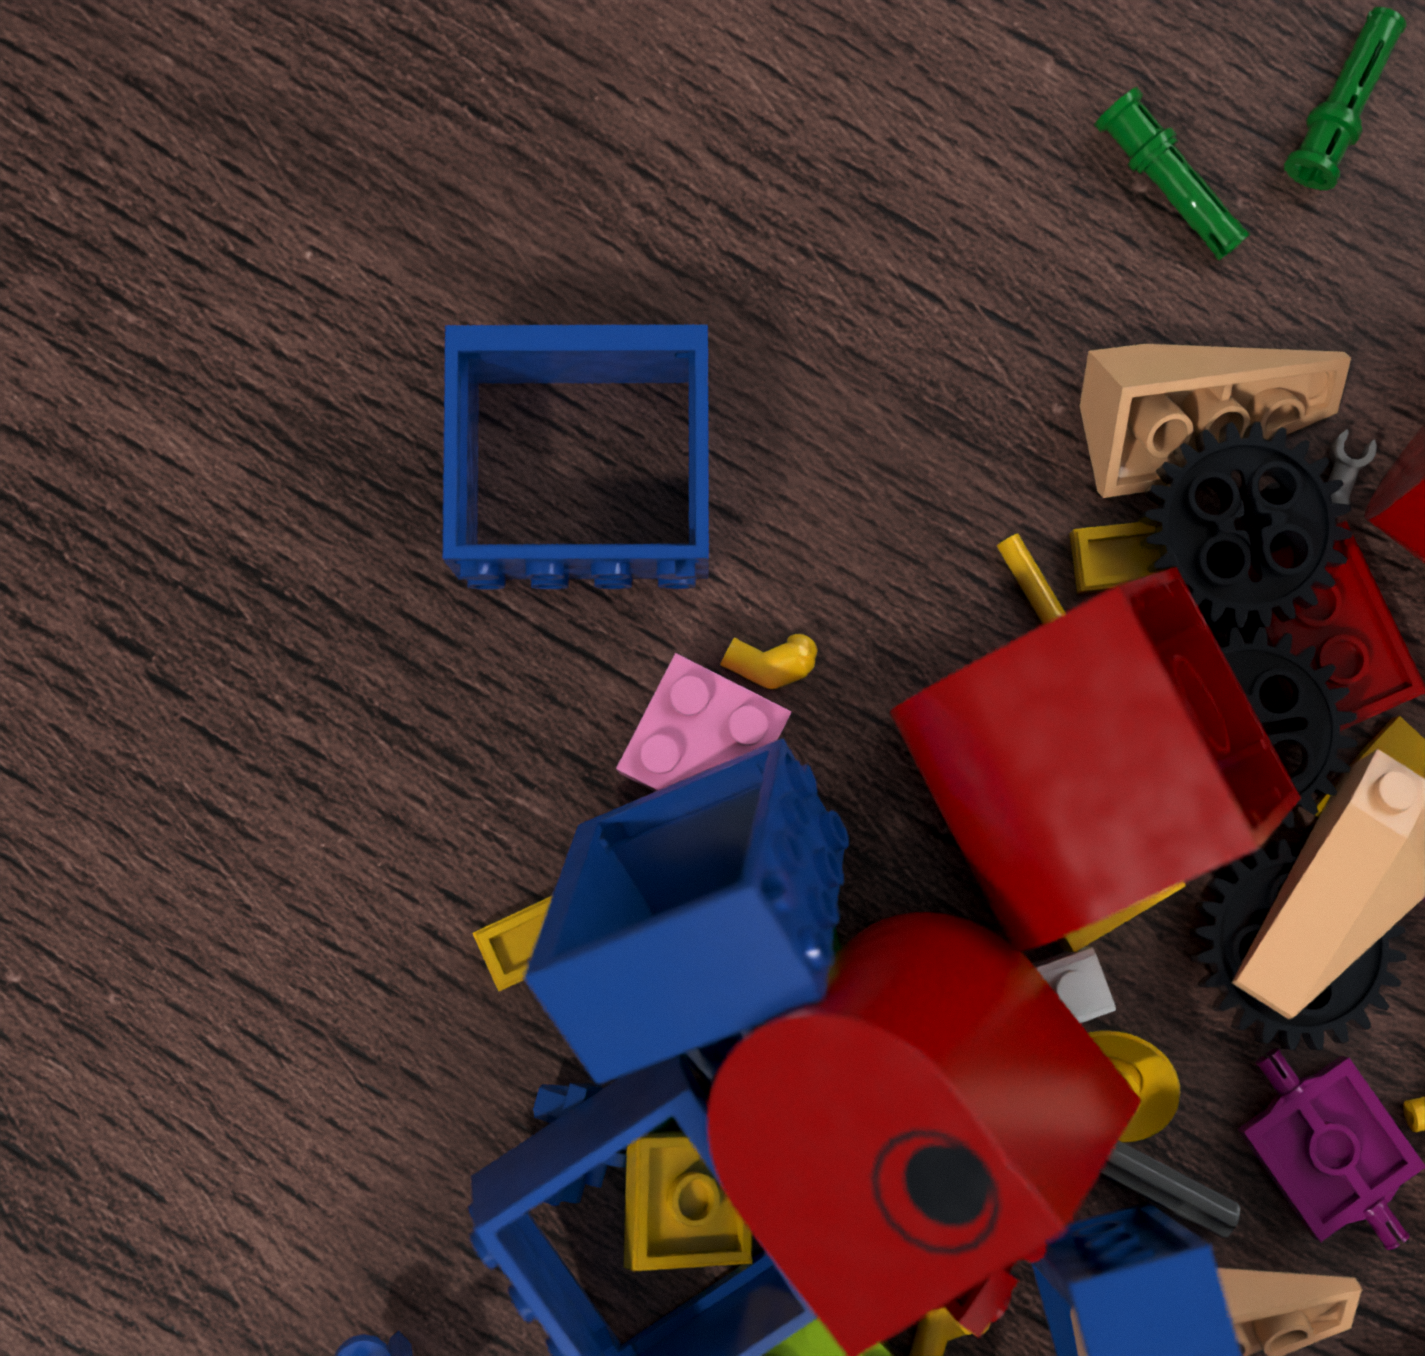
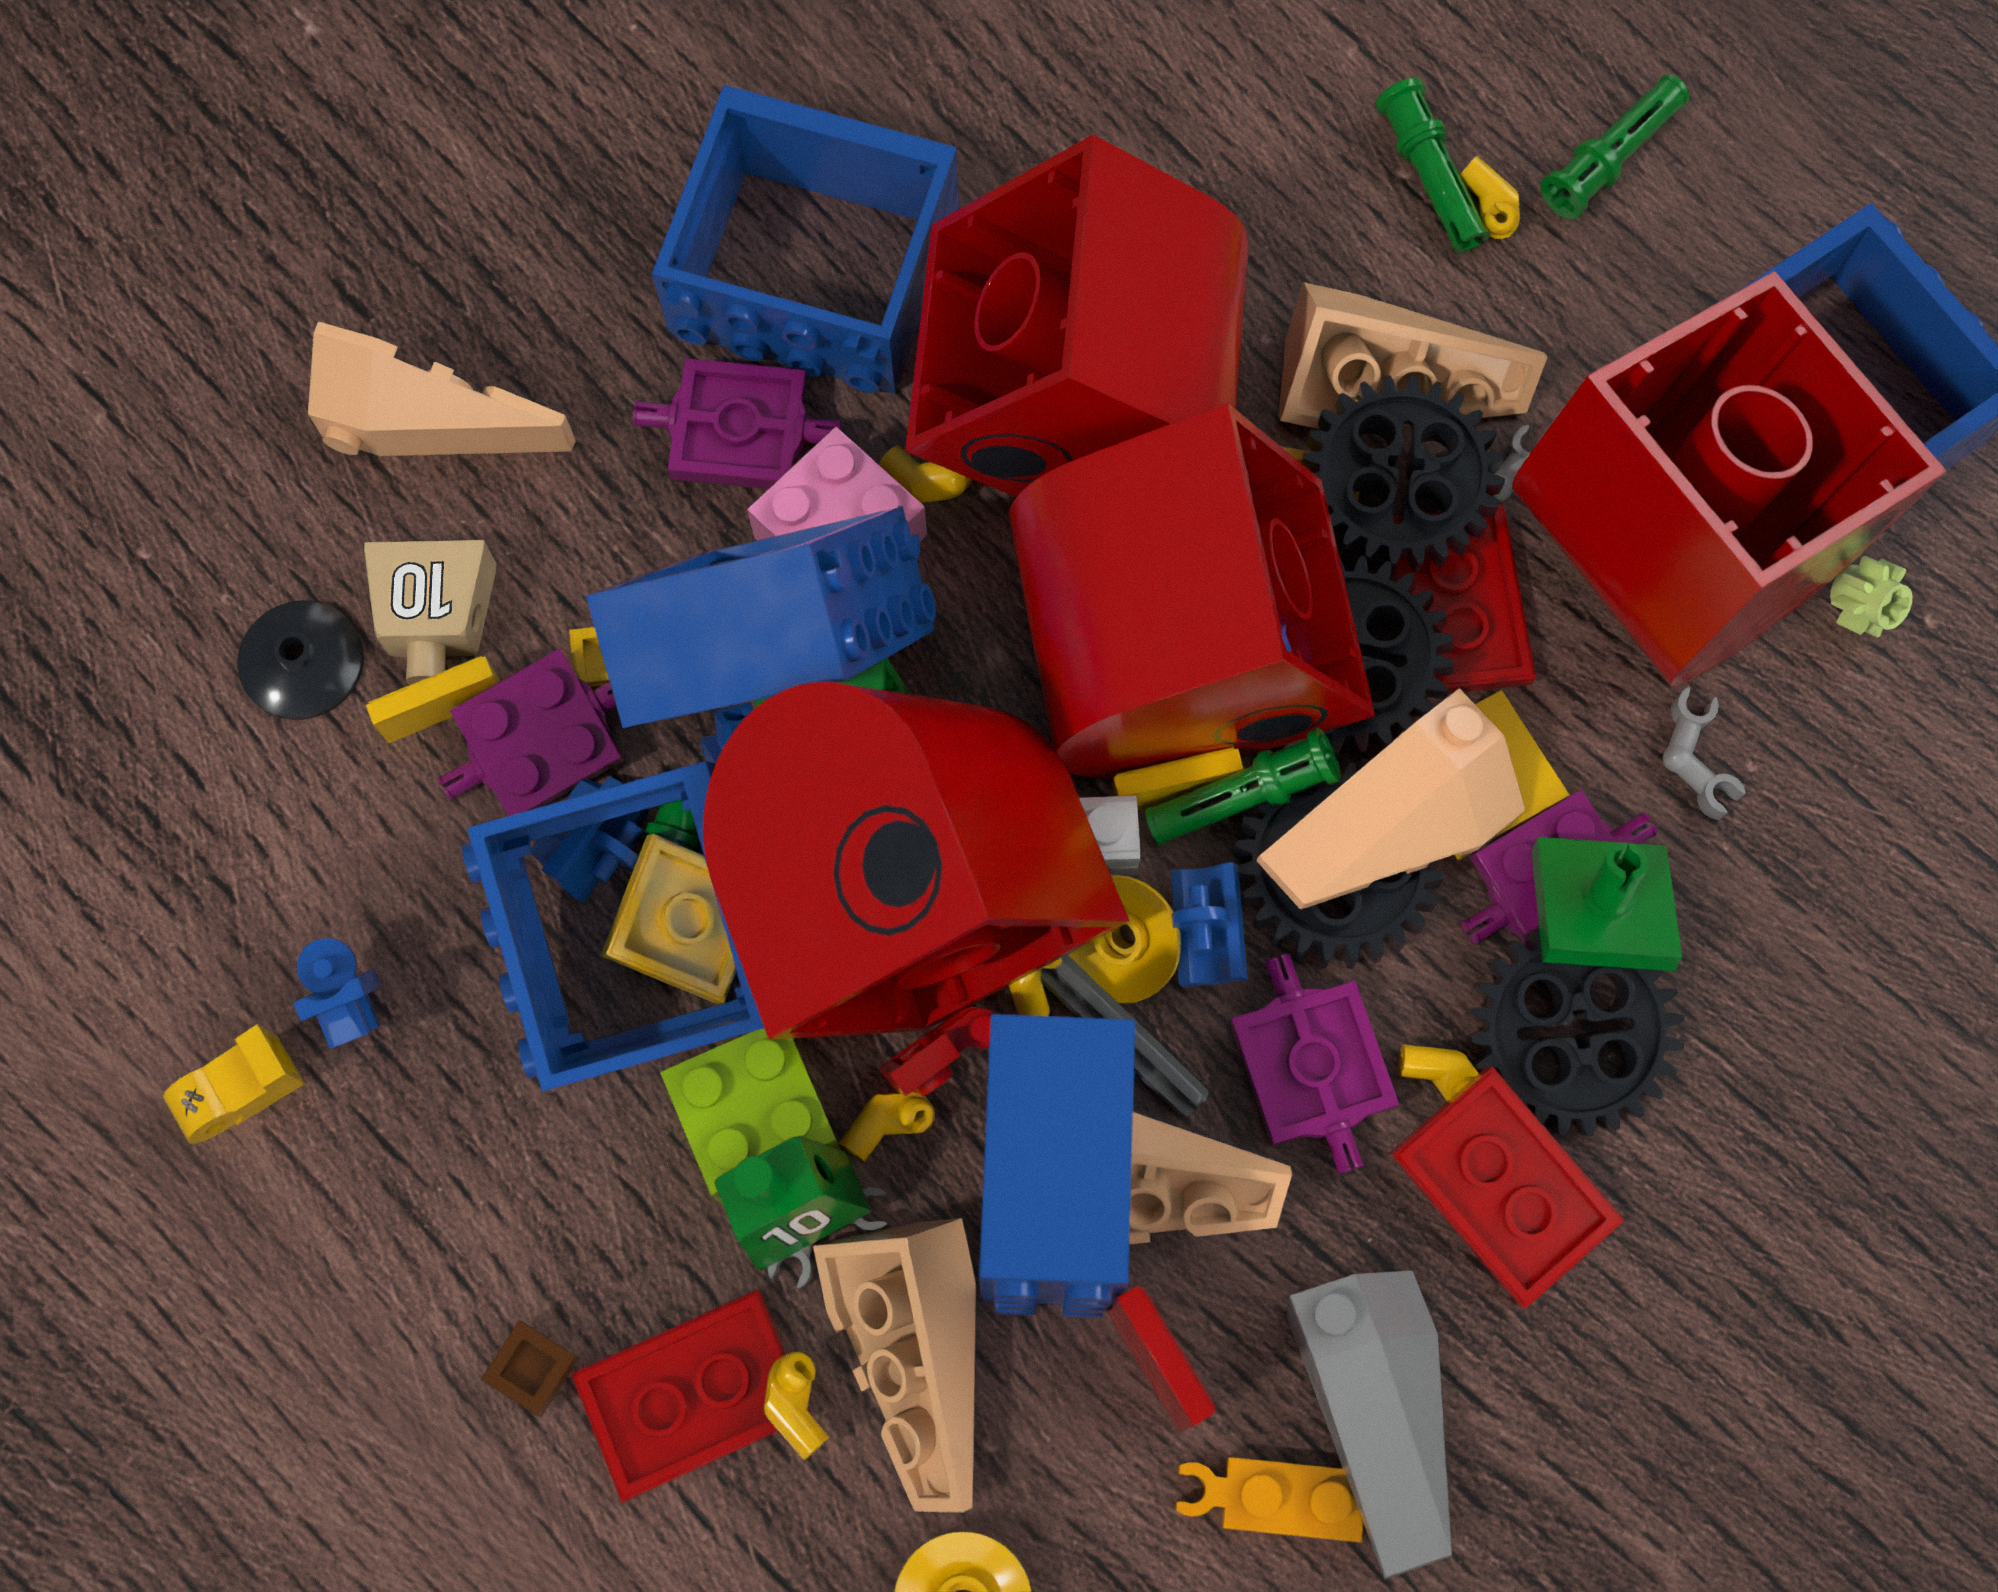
camera: 20 degrees right, 10 degrees down
none -> black dish [237,600,364,720]
none -> light nougat wedge [308,322,576,456]
none -> tan torso [364,540,496,685]
none -> yellow tile [365,656,500,744]
none -> magenta plate [438,648,625,816]
none -> magenta plate [633,358,842,489]
none -> red brick [905,134,1249,497]
none -> green pin [1145,728,1341,845]
none -> blue hips [1171,862,1248,988]
none -> yellow arm [1460,155,1520,239]

